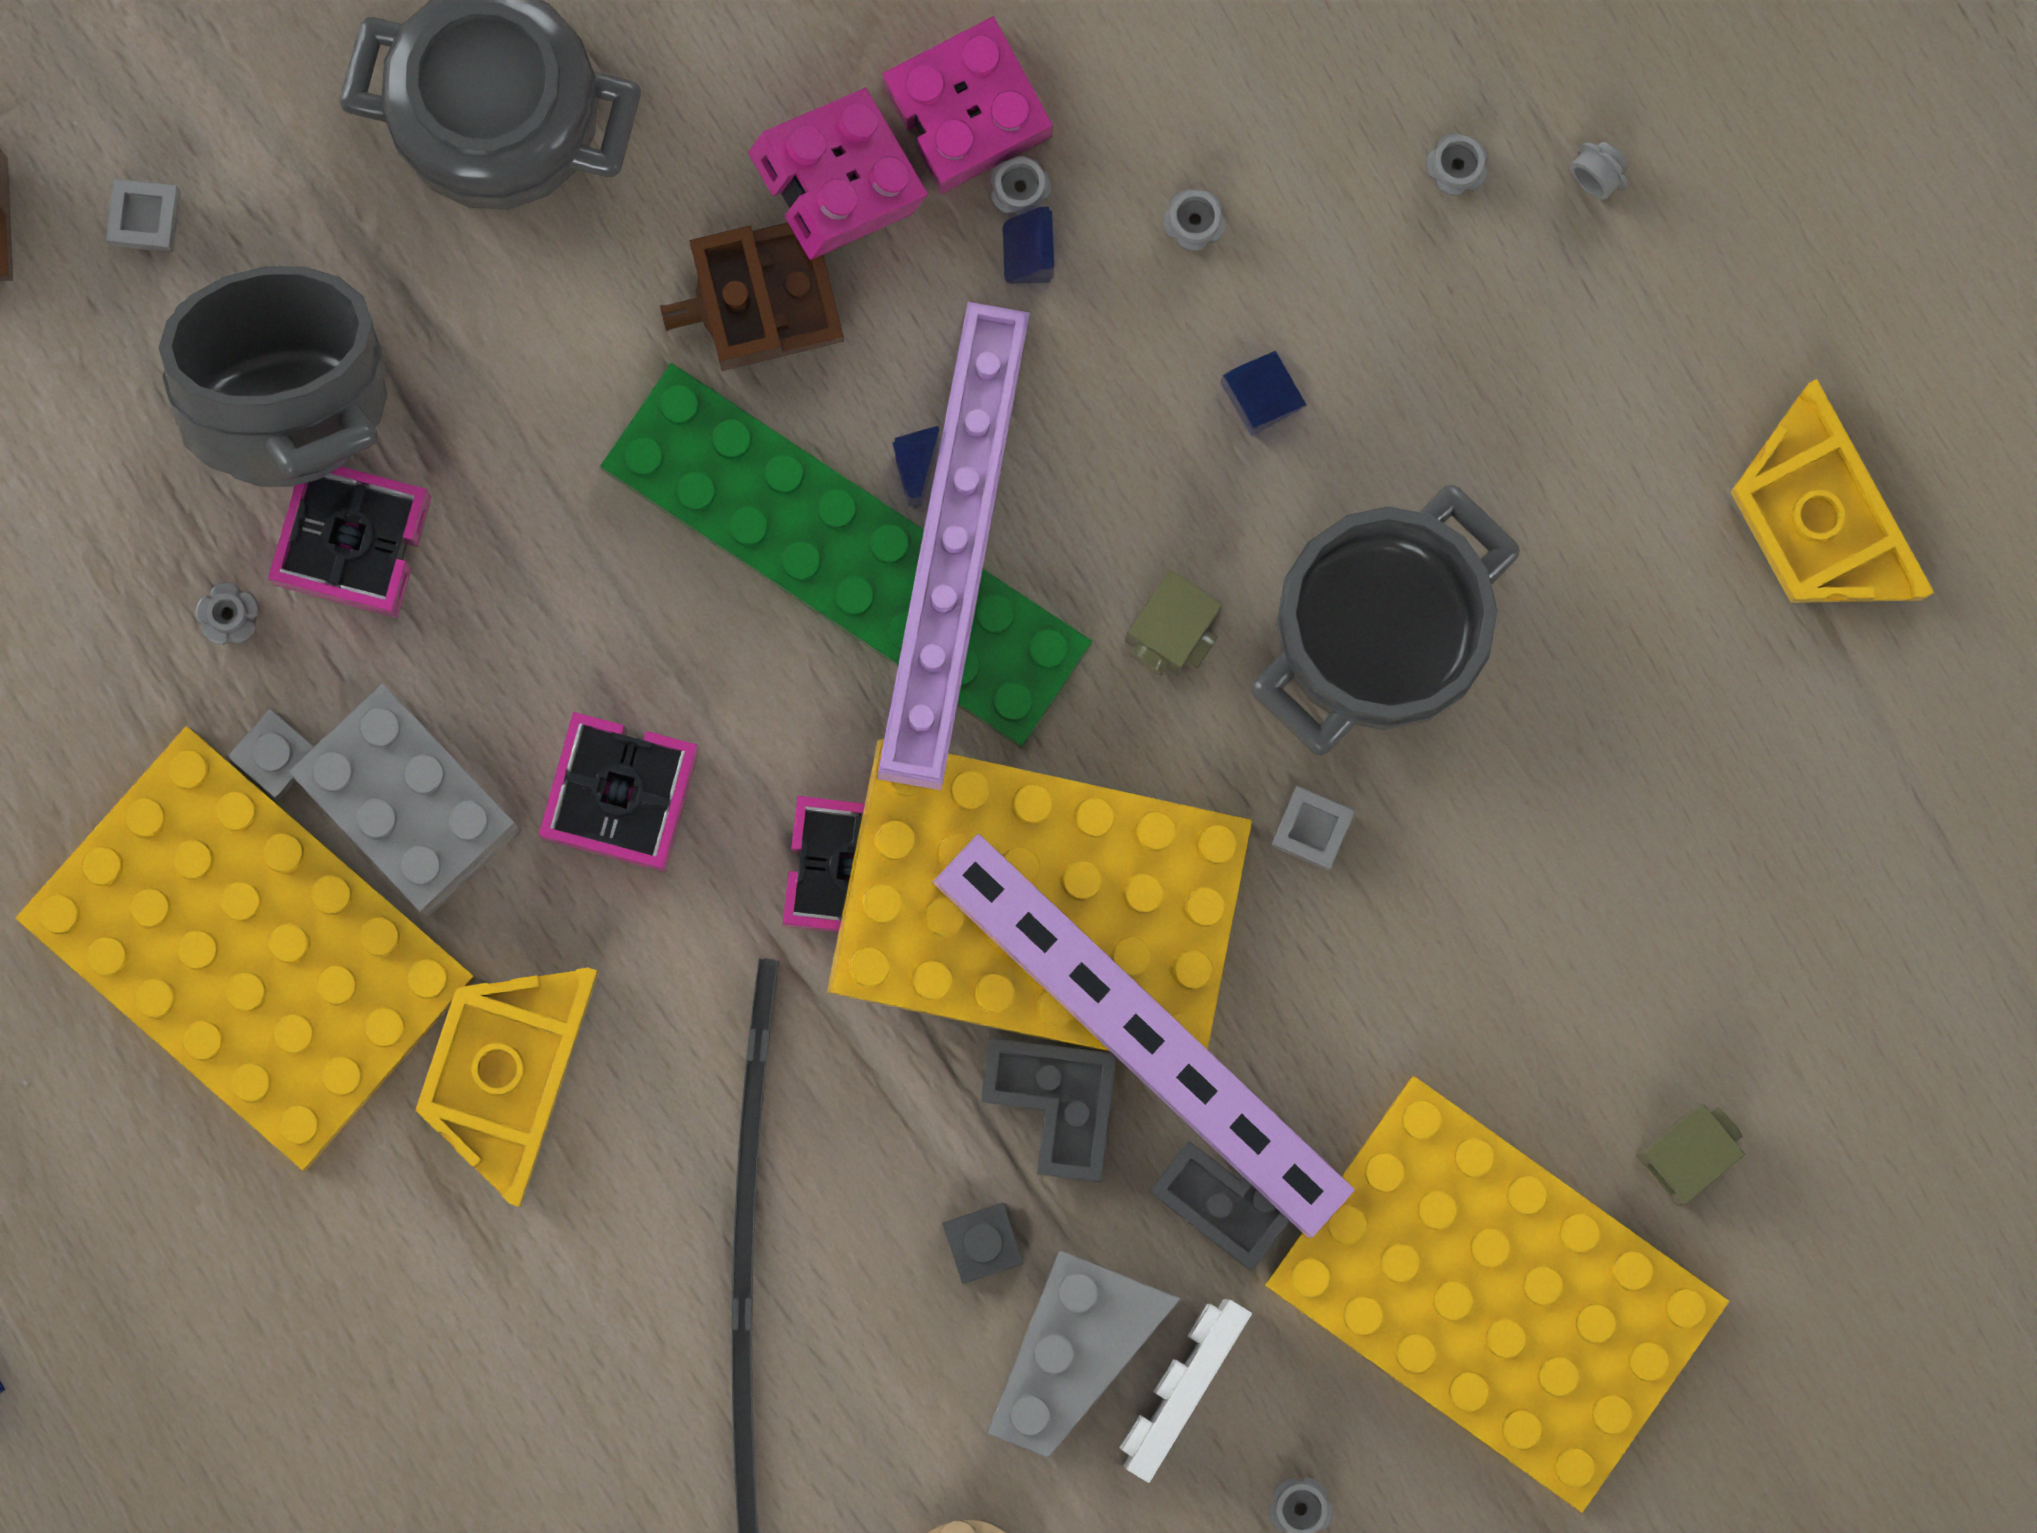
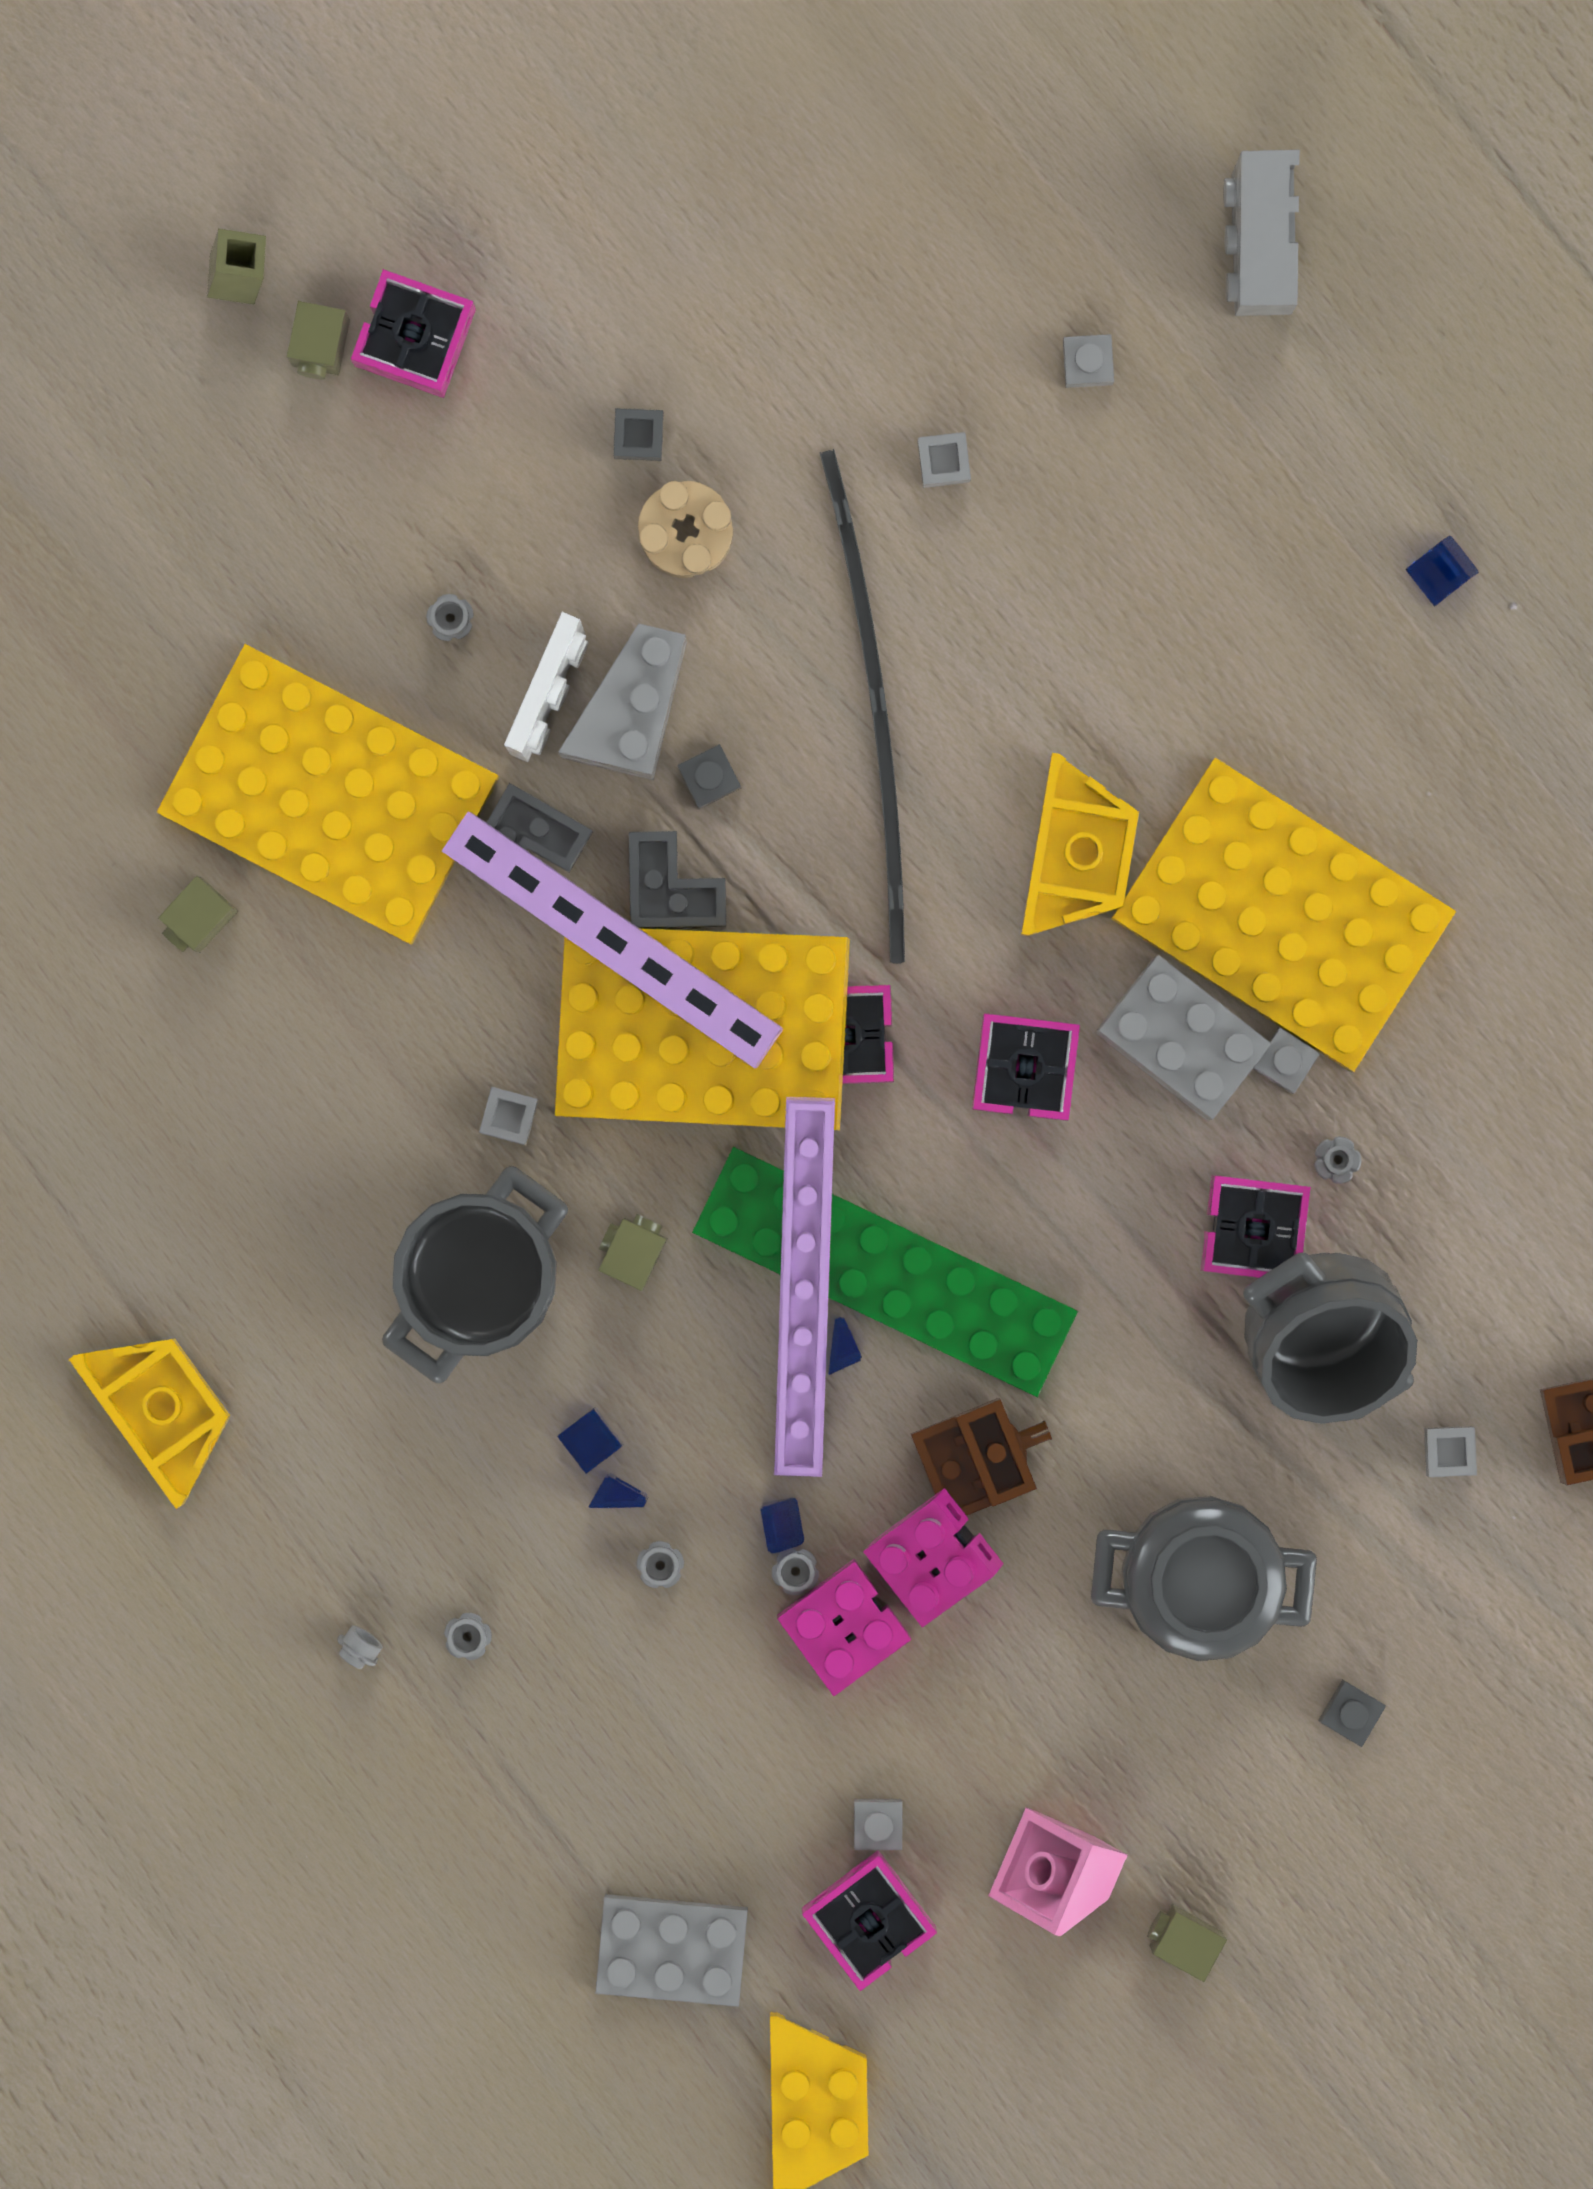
camera: 175 degrees right, 5 degrees up
none -> clear blue slope [588,1473,649,1508]

